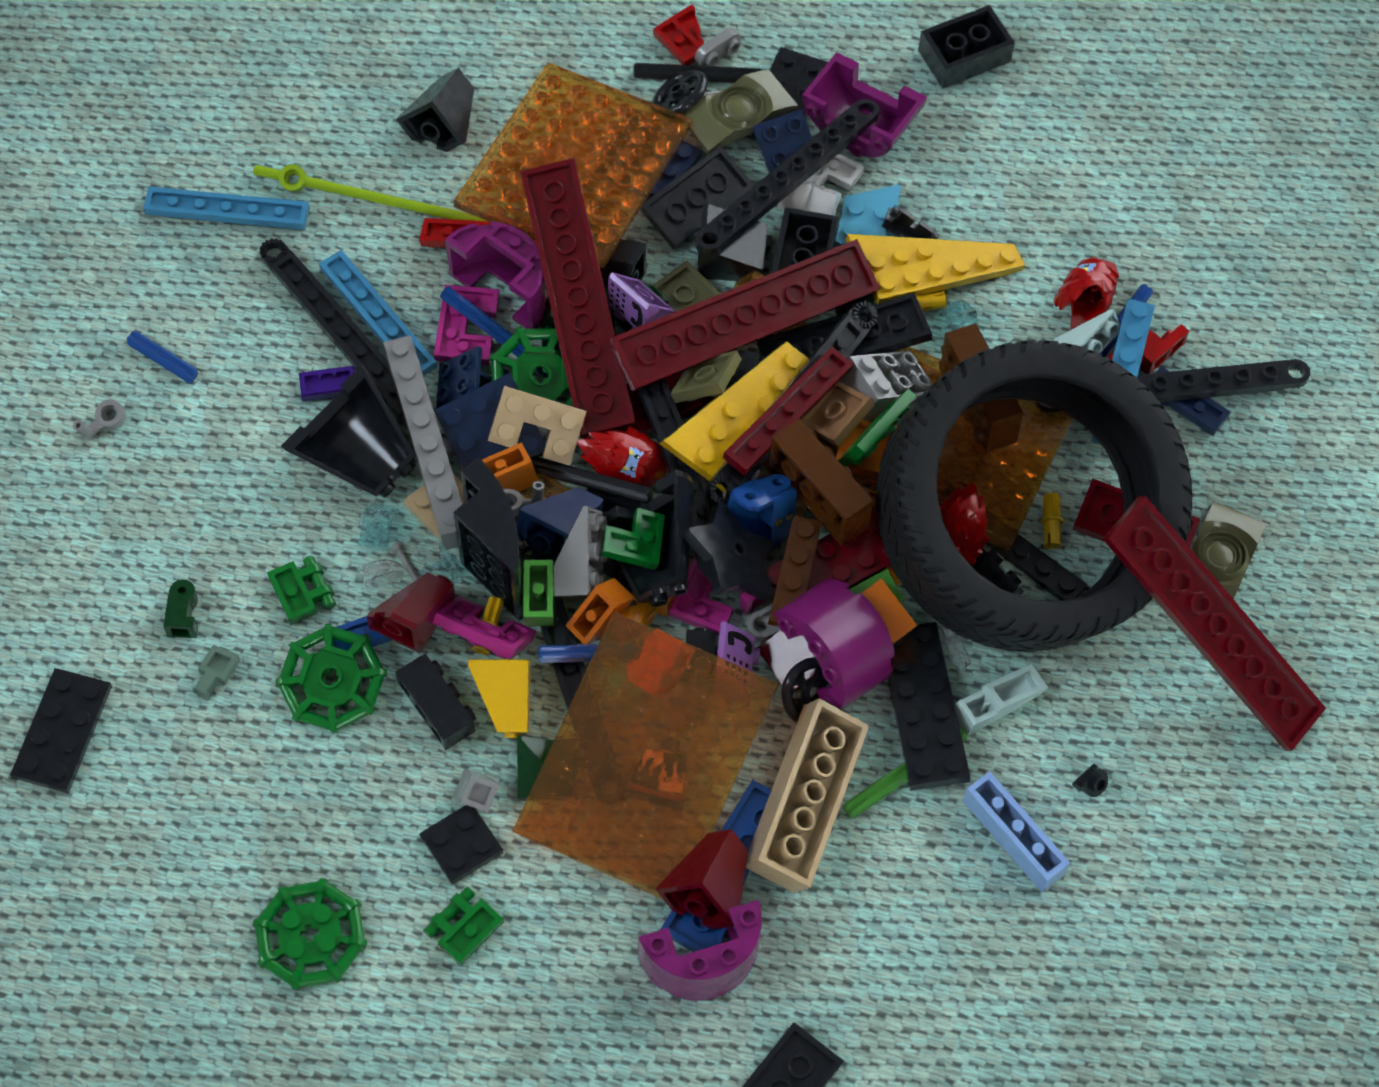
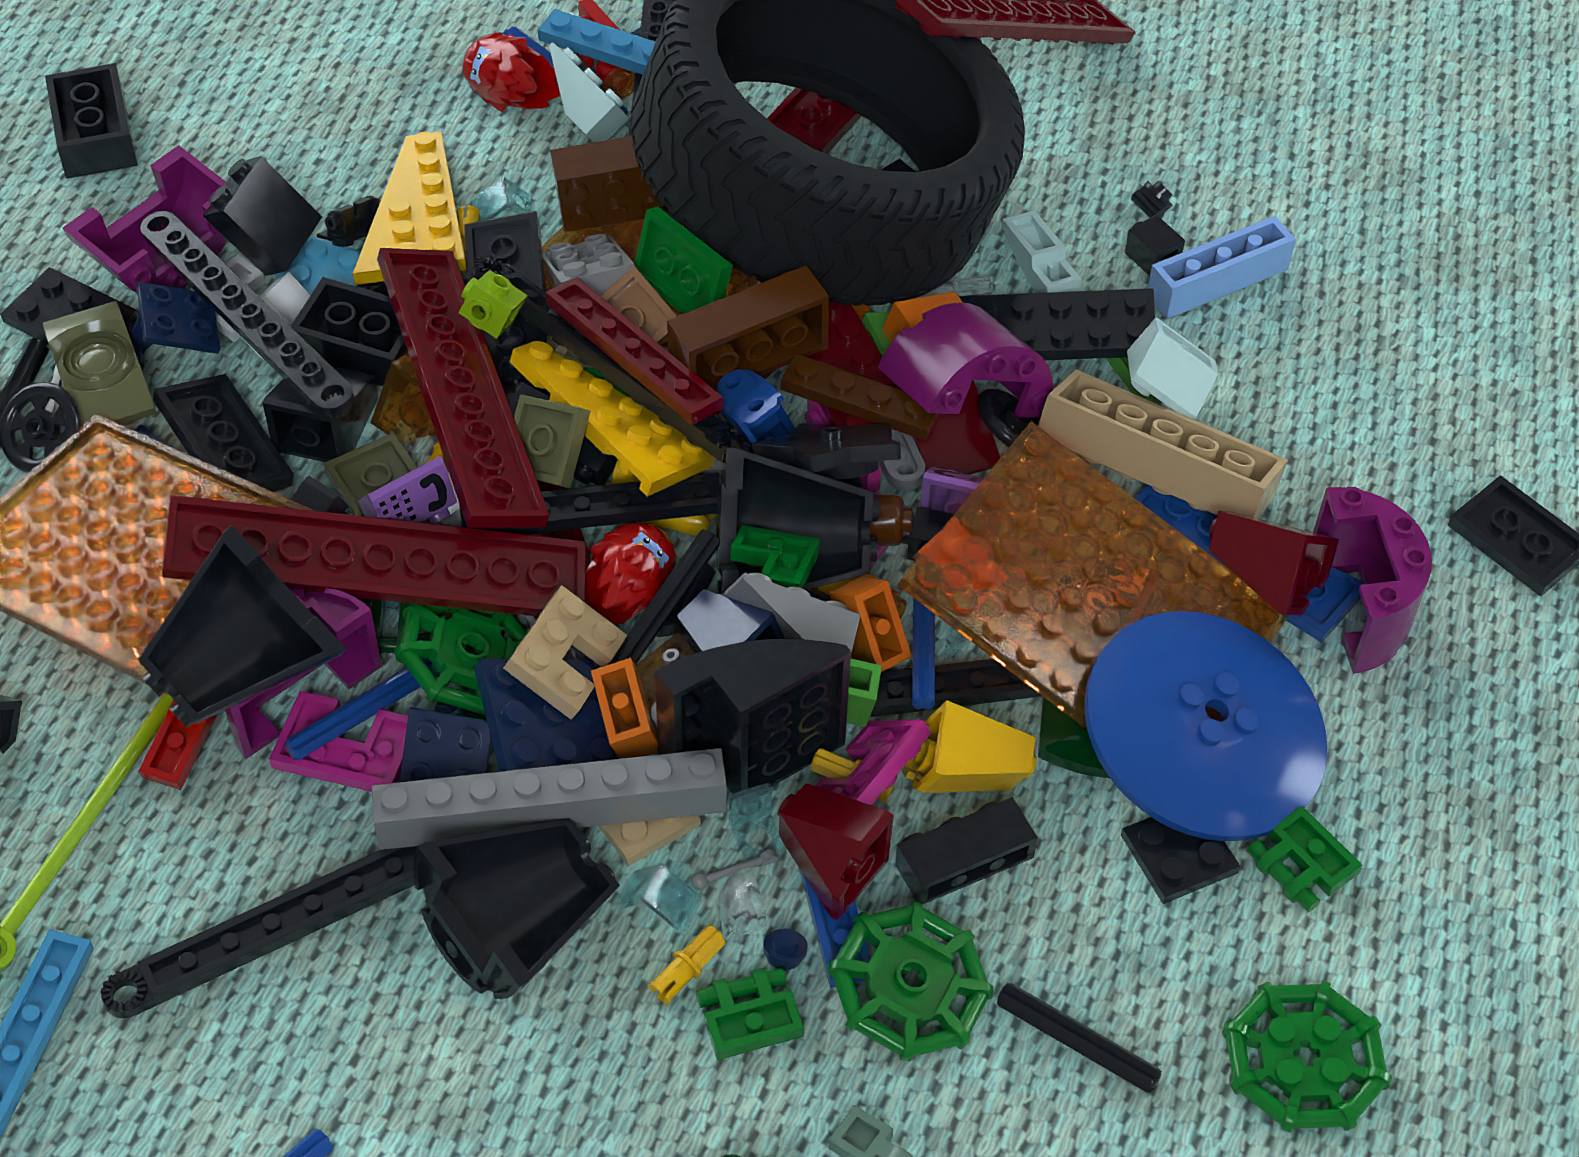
camera: 80 degrees left, 10 degrees down
dark purple plate [299,365,356,402] -> none
dark azure plate [319,250,437,376] -> none
light grey panel [454,768,499,812] -> none
none -> black cone [138,525,346,727]
none -> black brick [203,156,322,276]
none -> lime brick [459,270,528,339]
none -> yellow axle [648,925,725,1005]
none -> dark blue plate [763,929,808,970]
none -> reddish brown head [870,494,913,546]
none -> black axle [997,983,1162,1093]
none -> blue dish [1084,611,1327,841]
none -> black brick [1125,214,1185,276]
none -> light aqua slope [1127,317,1218,420]

